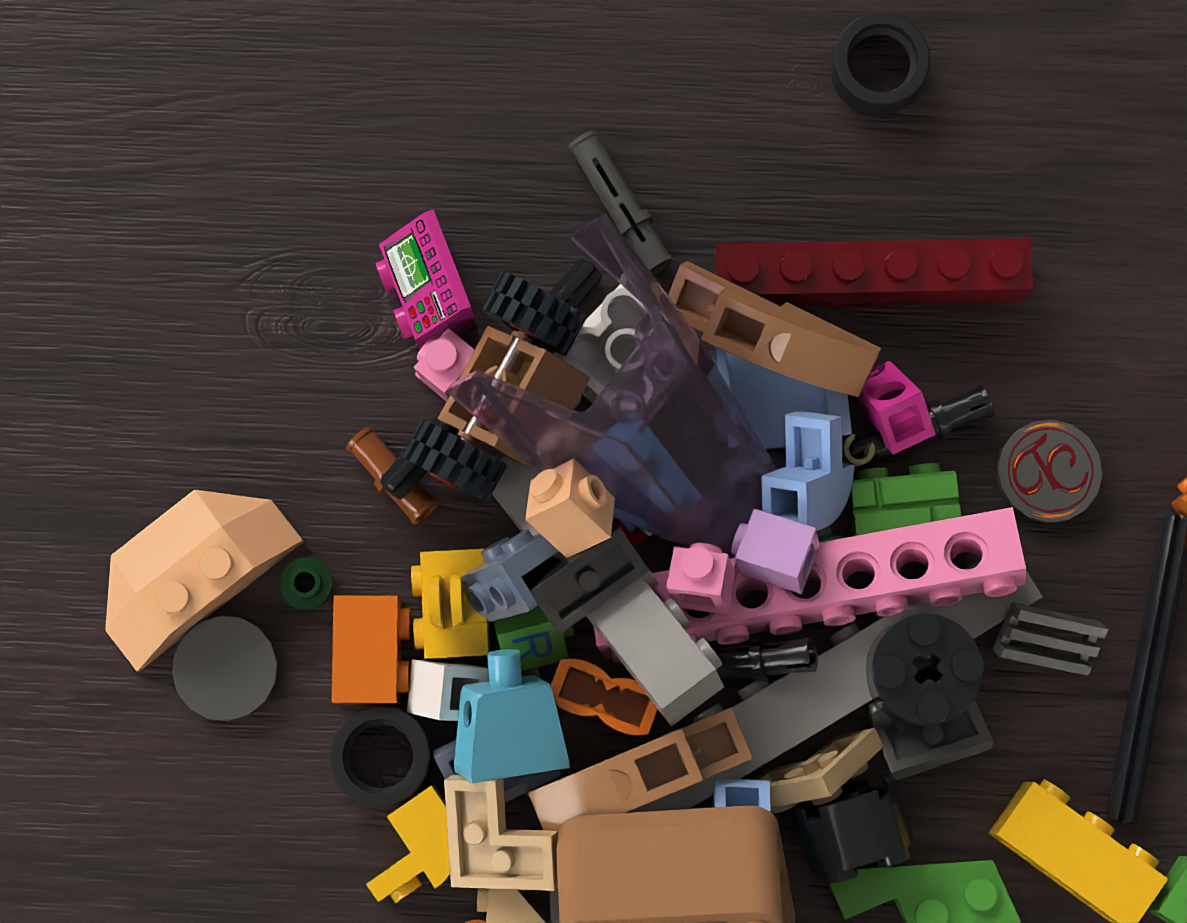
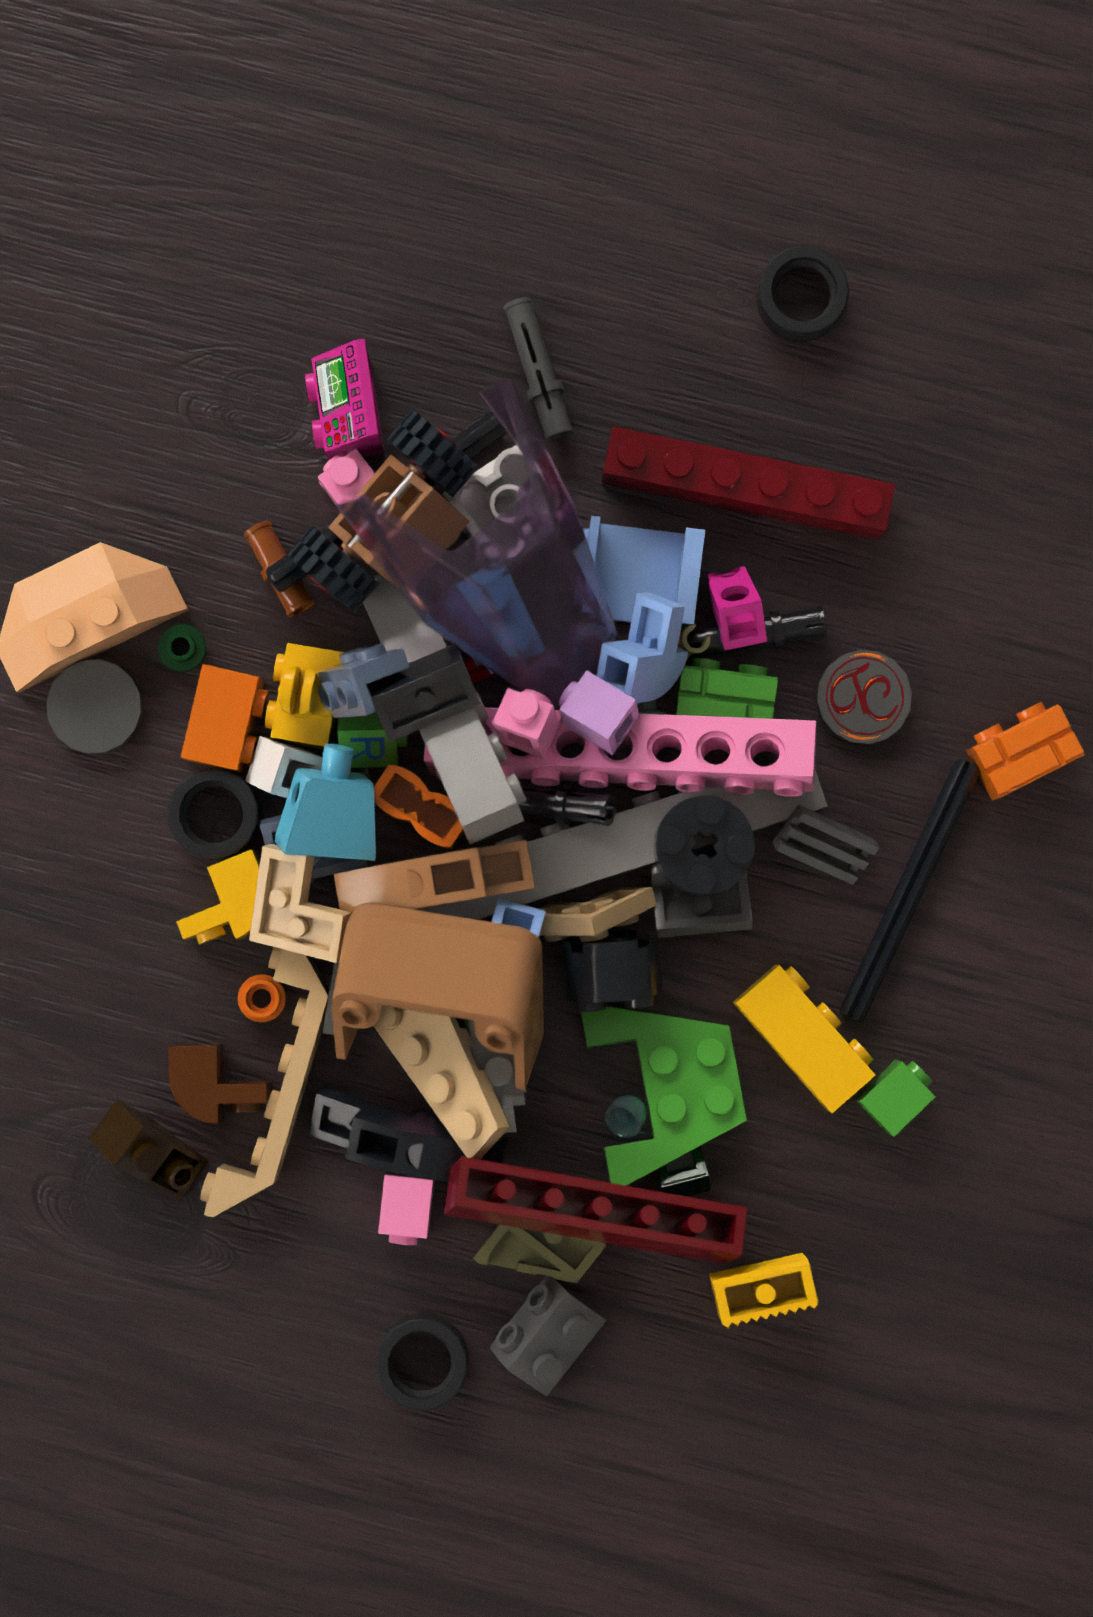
camera: 10 degrees right, 5 degrees up
light nougat brick [525,458,615,558] -> none
medium nougat slope [662,261,881,397] -> none

